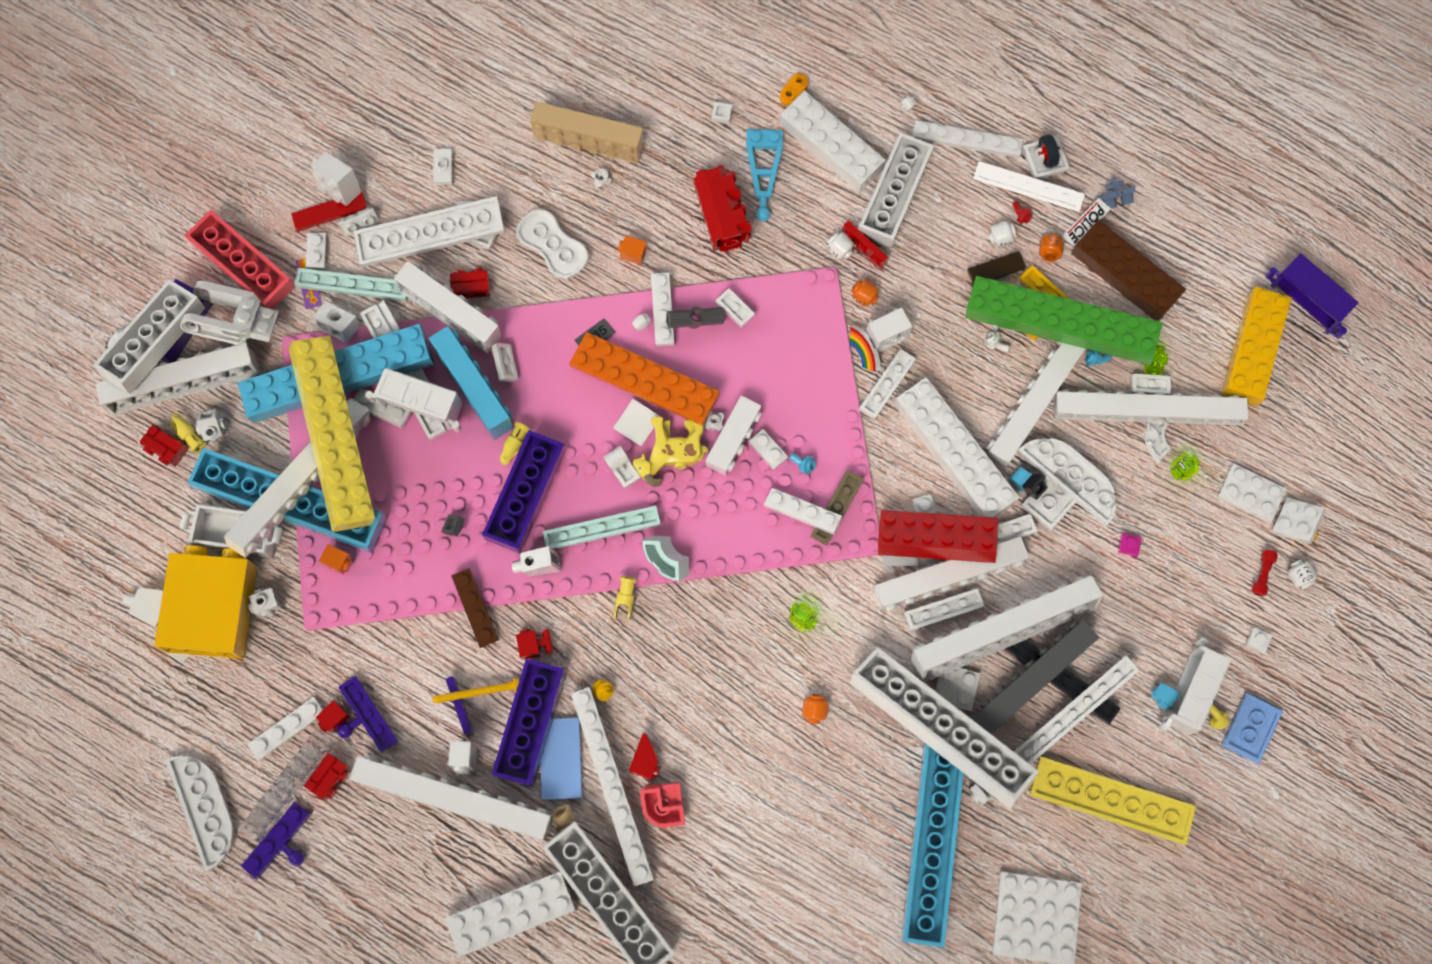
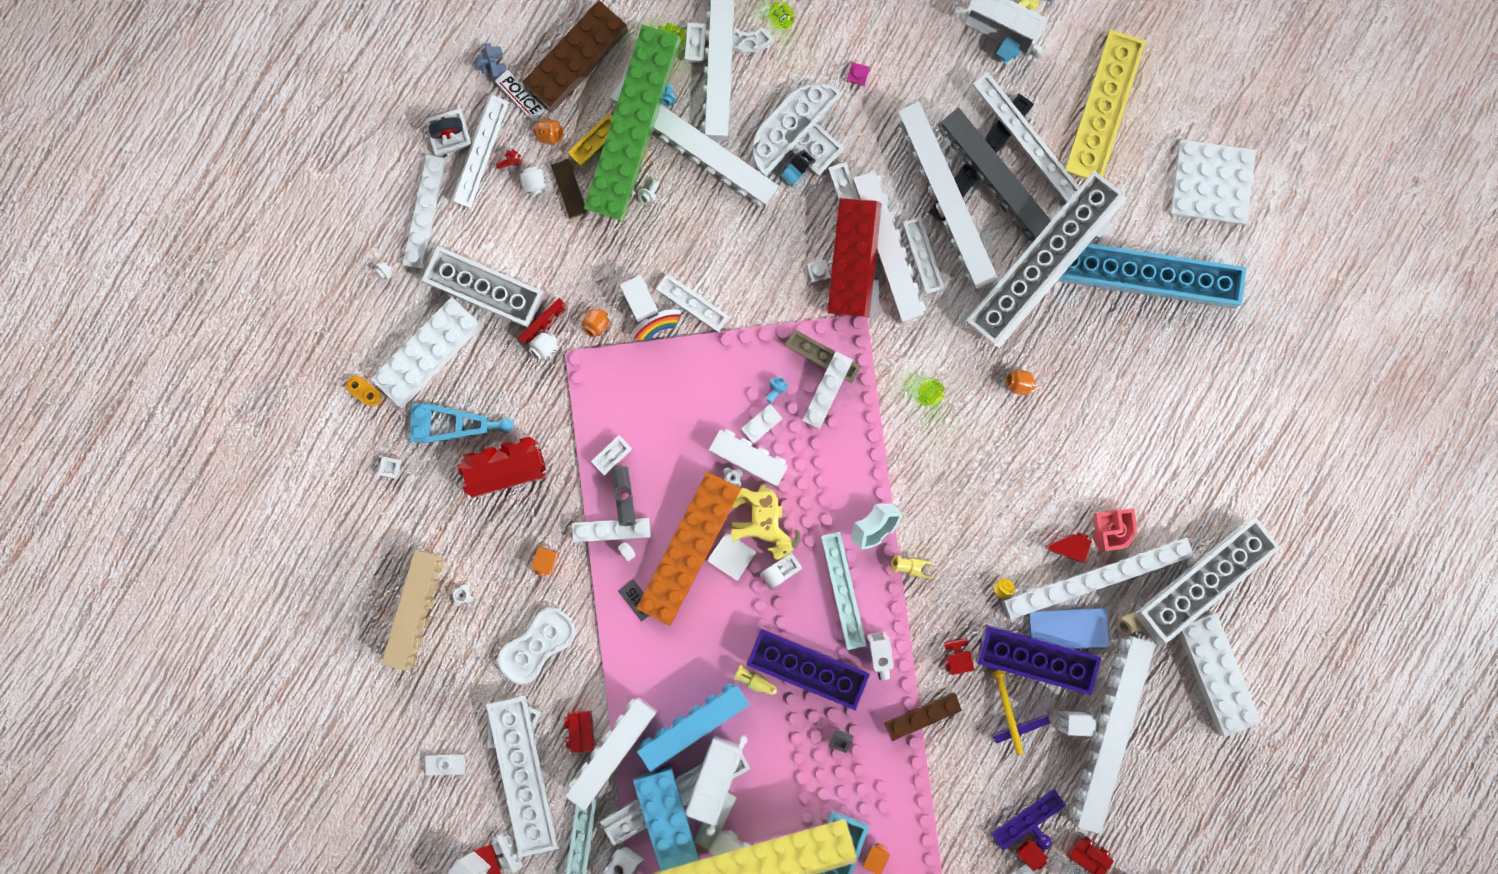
camera: 90 degrees left, 10 degrees up
white plate [491,343,518,382] -> none
white brick [894,377,1020,517] -> none
white plate [935,668,980,712] -> none

